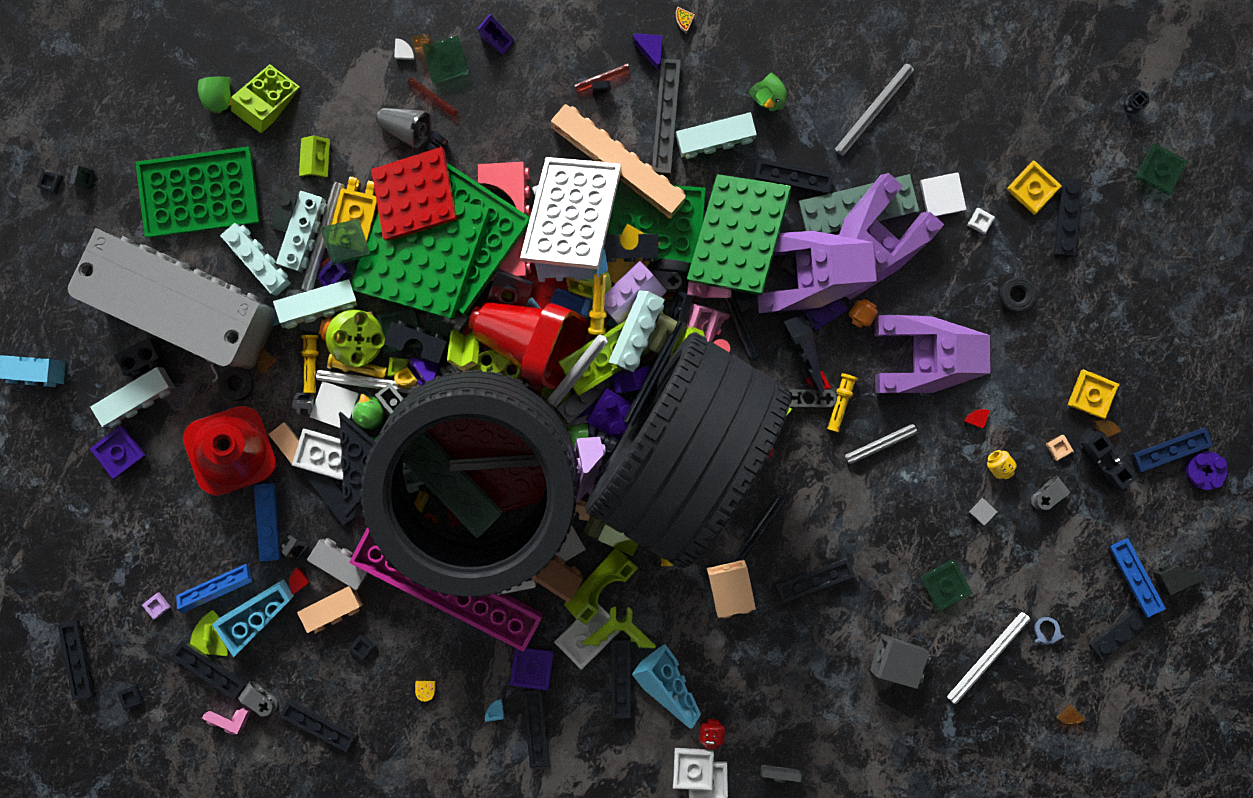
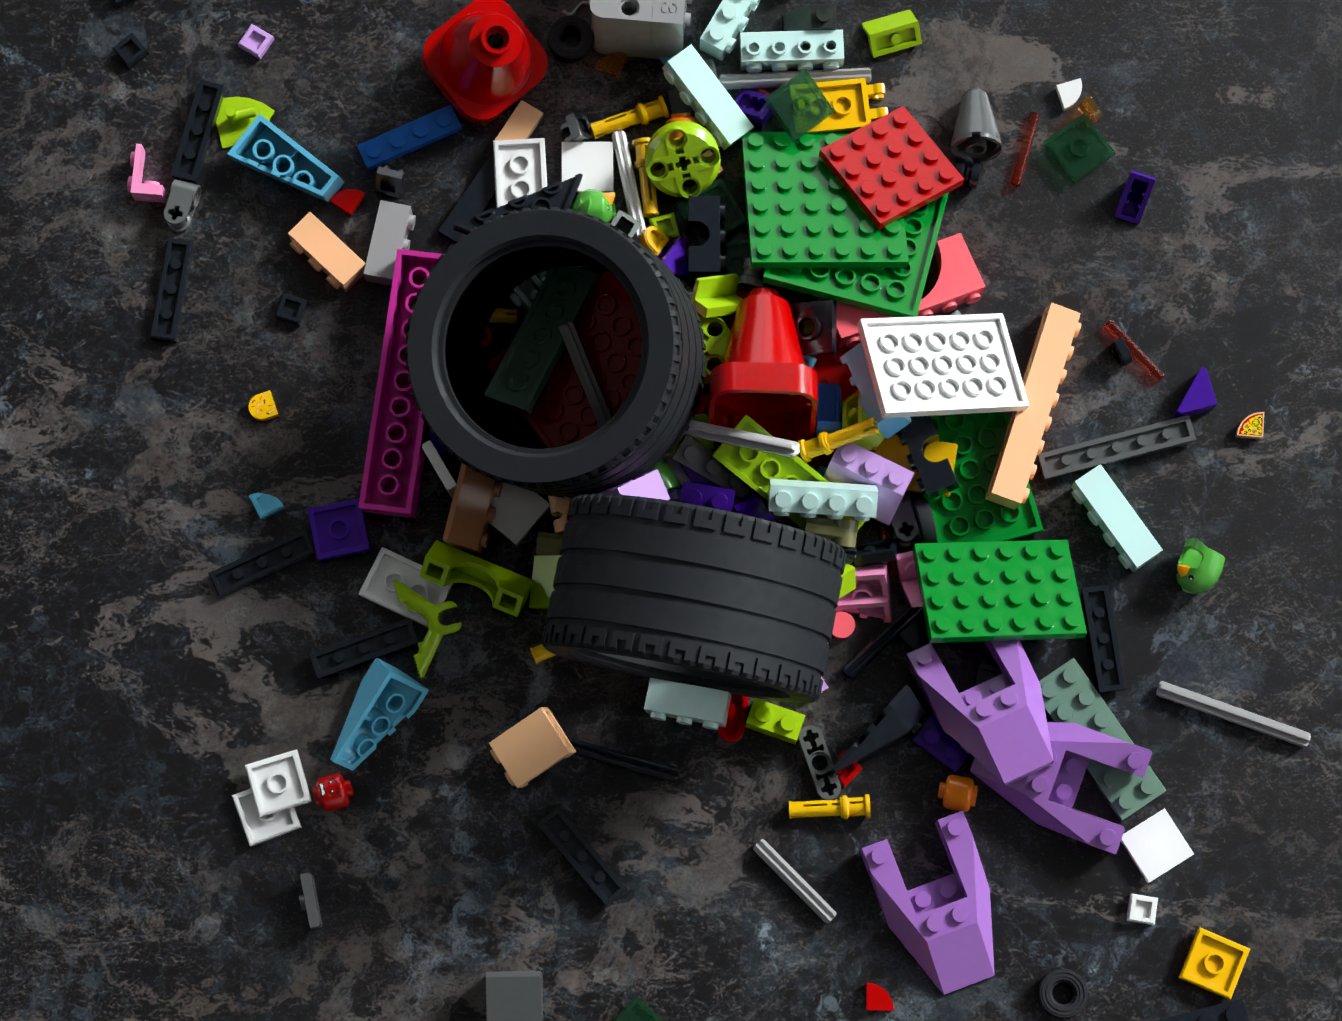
camera: 65 degrees right, 10 degrees down
blue plate [176,564,252,614] -> none

